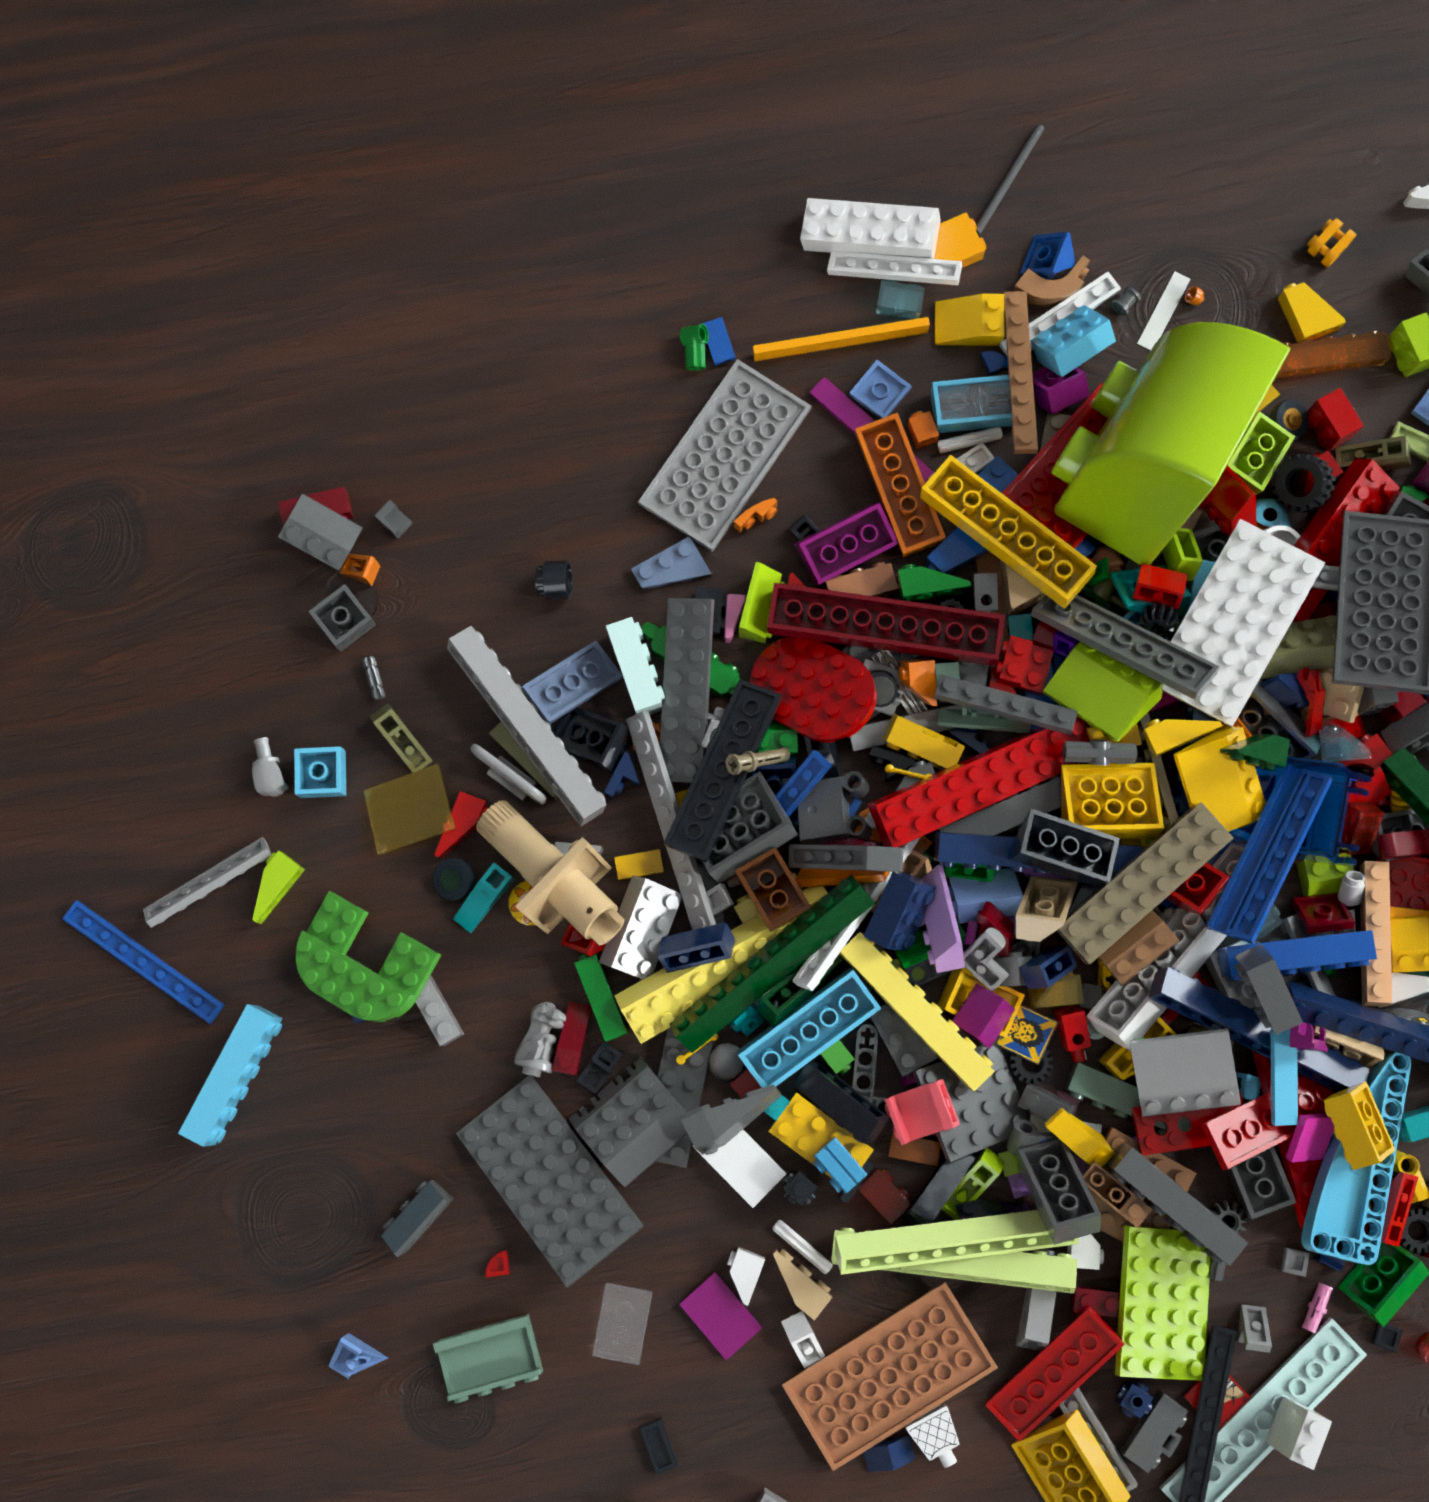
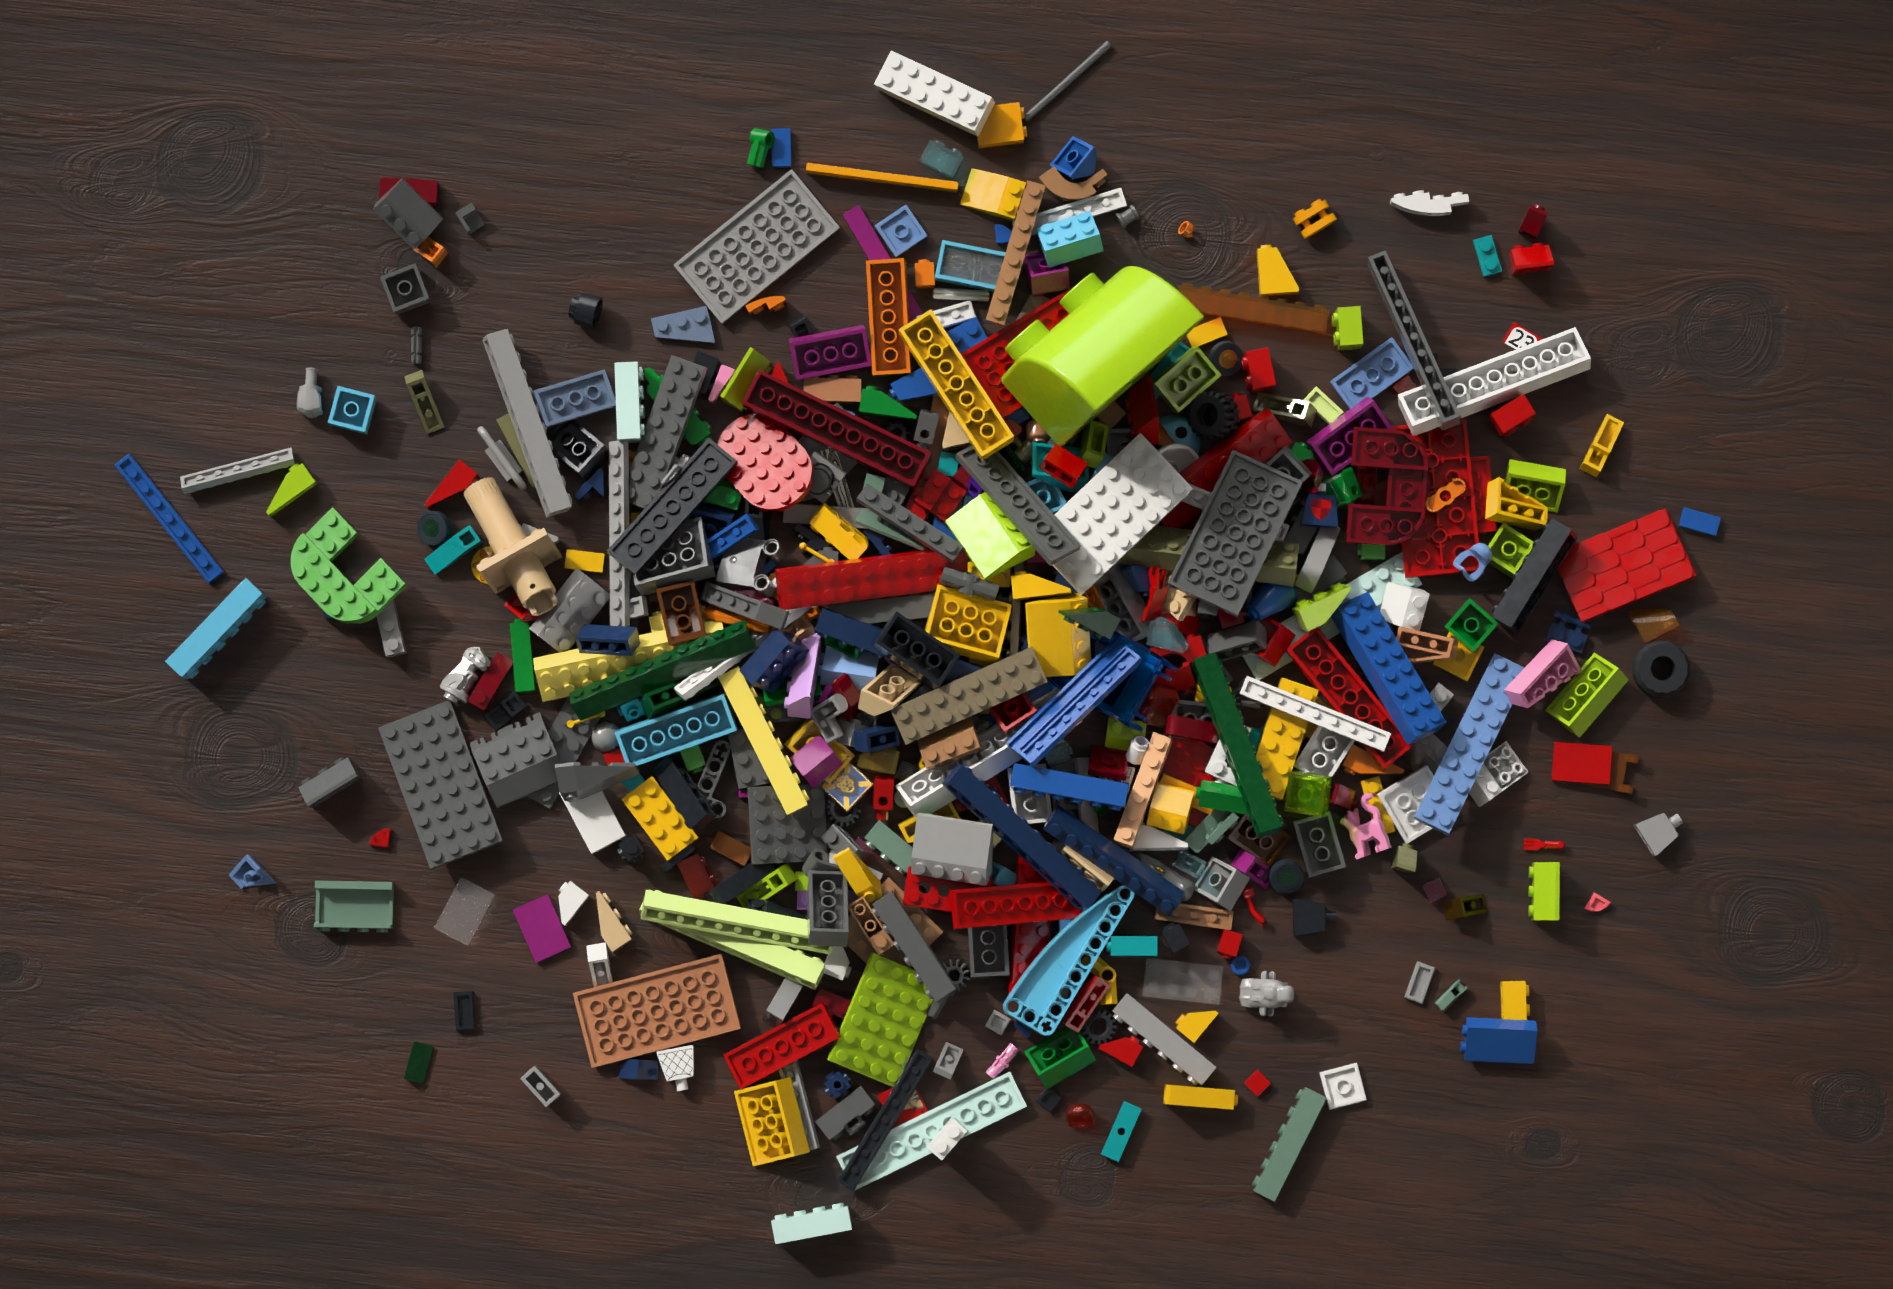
camera: 10 degrees right, 5 degrees up
clear yellow piece [364,764,455,855] -> none
dark tan pin [726,747,790,775] -> none
white axle [773,1220,833,1274] -> none
dark azure brick [813,1136,867,1193] -> none
white plate [827,251,962,285] -> none
coral panel [885,1079,960,1146] -> none
orange slope [898,657,937,706] -> none
green slope [1090,557,1110,587] -> none
white sticker [1137,272,1190,350] -> none
black gear [1139,601,1179,639] -> none
dark grey brick [1234,944,1303,1035] -> none
medium azure tile [1271,1029,1298,1126] -> none
dark pink tile [1286,1113,1334,1162] -> none
magenta hinge [1290,1023,1328,1052] -> none
yellow slope [1324,1081,1395,1170] -> none

